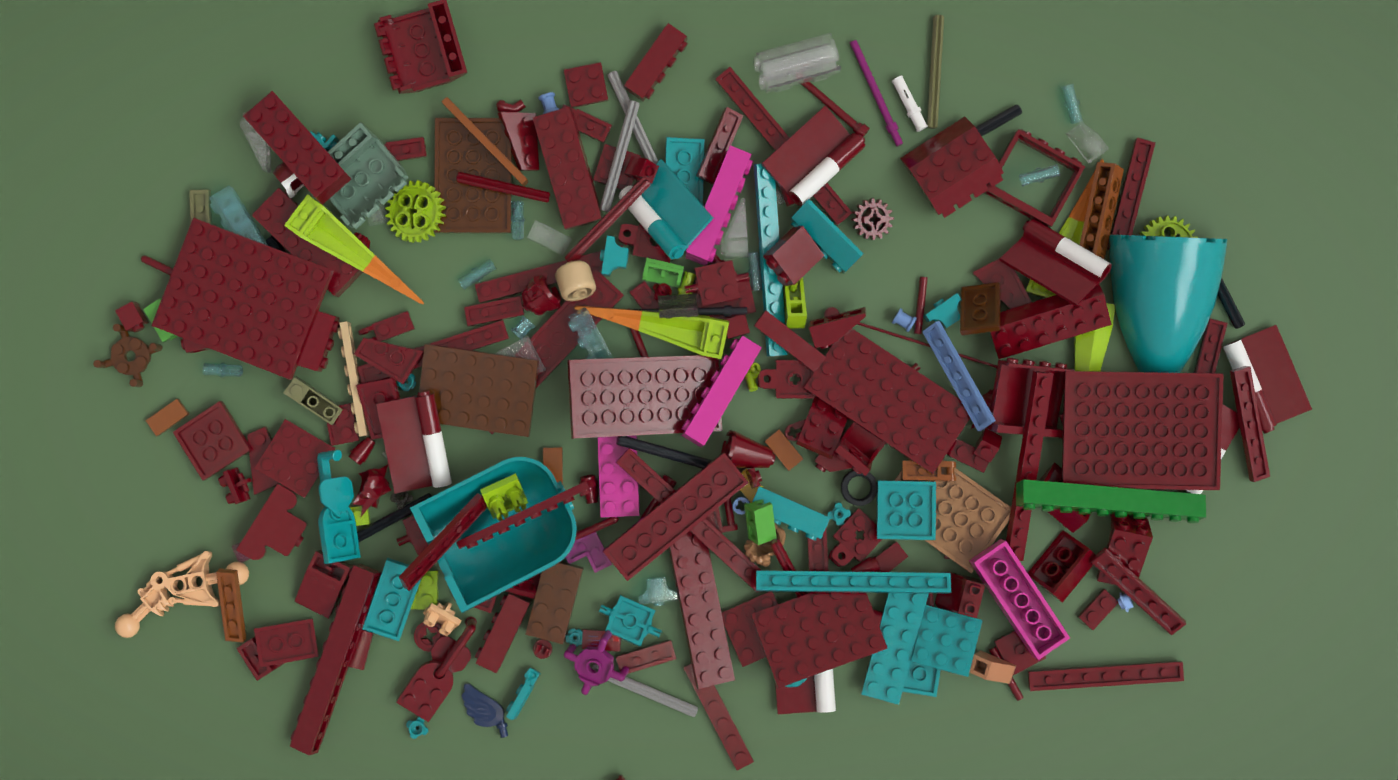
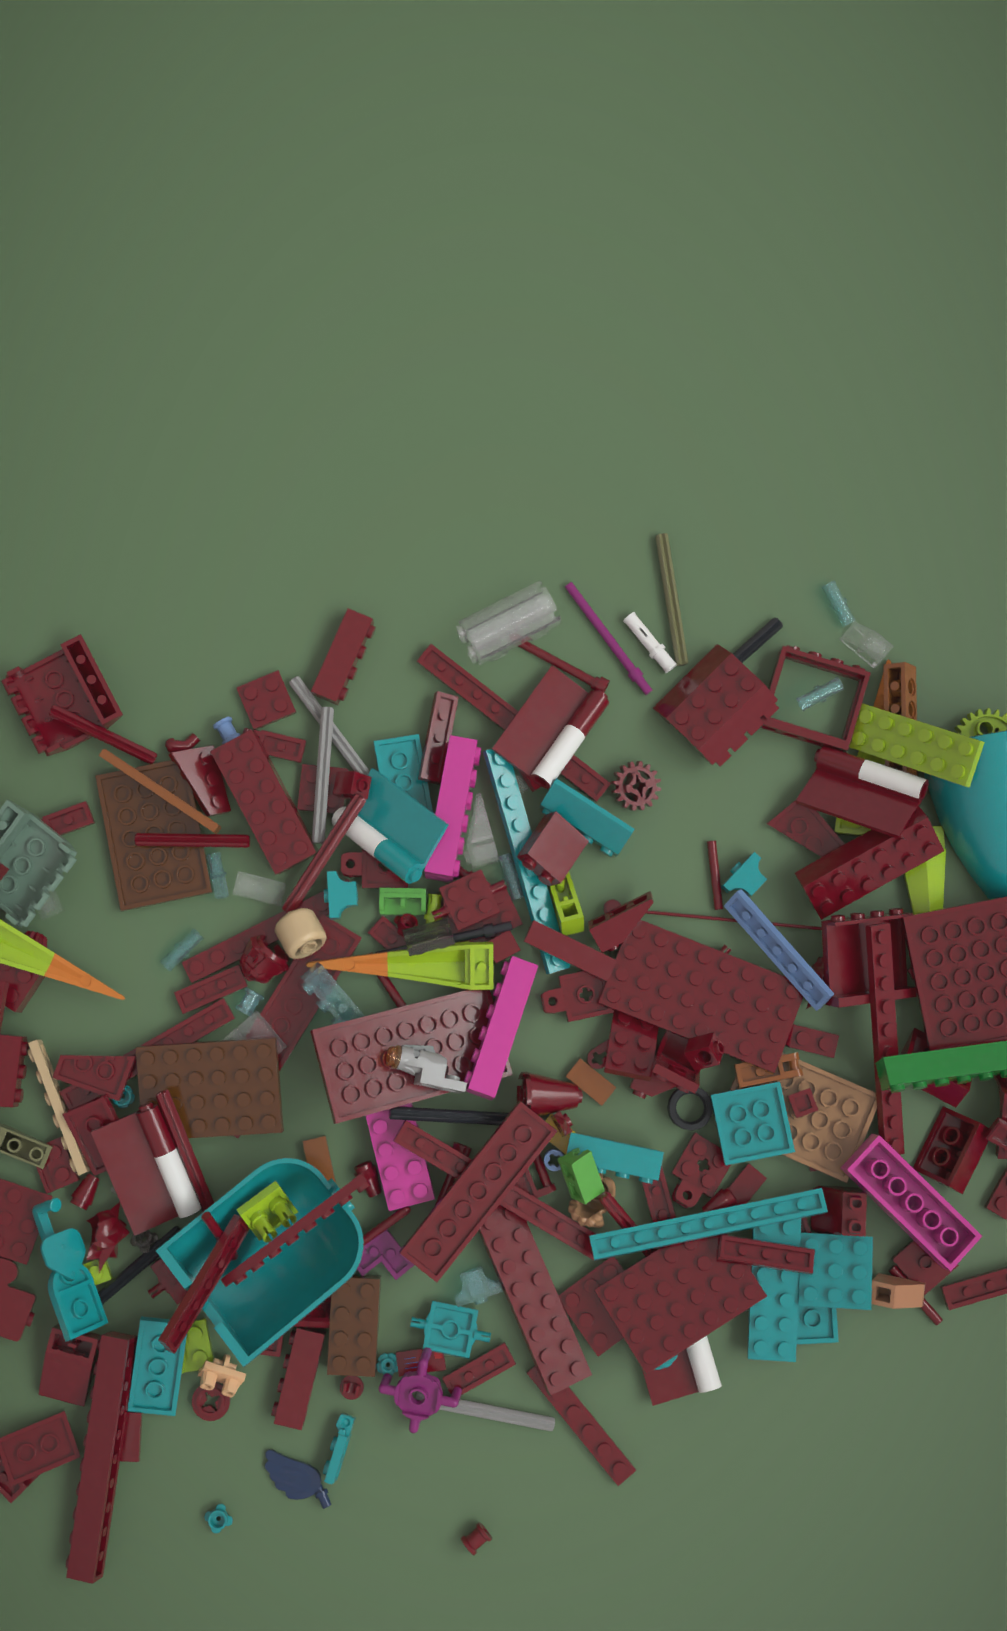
camera: 15 degrees left, 5 degrees down
dark red hinge [358,311,415,342] -> none
lime gear [385,180,446,243] -> none
dark red plate [396,617,477,722] -> none
lime arm [745,362,761,392] -> none
teal plate [828,503,851,526] -> none
medium blue bush [892,308,917,332] -> none
reddish brown tile [960,282,1001,336] -> none
dark red brick [973,428,1002,463] -> none
dark red plate [1107,138,1156,250] -> none
none -> dark red axle [49,705,157,764]
none -> dark red axle [156,1089,214,1212]
none -> dark red bar [202,1212,239,1261]
none -> light grey plate [386,1045,467,1094]
none -> dark red brick [684,1032,724,1071]
none -> dark red tile [717,1235,815,1275]
none -> dark red plate [787,1088,818,1118]
none -> lime plate [849,703,985,787]

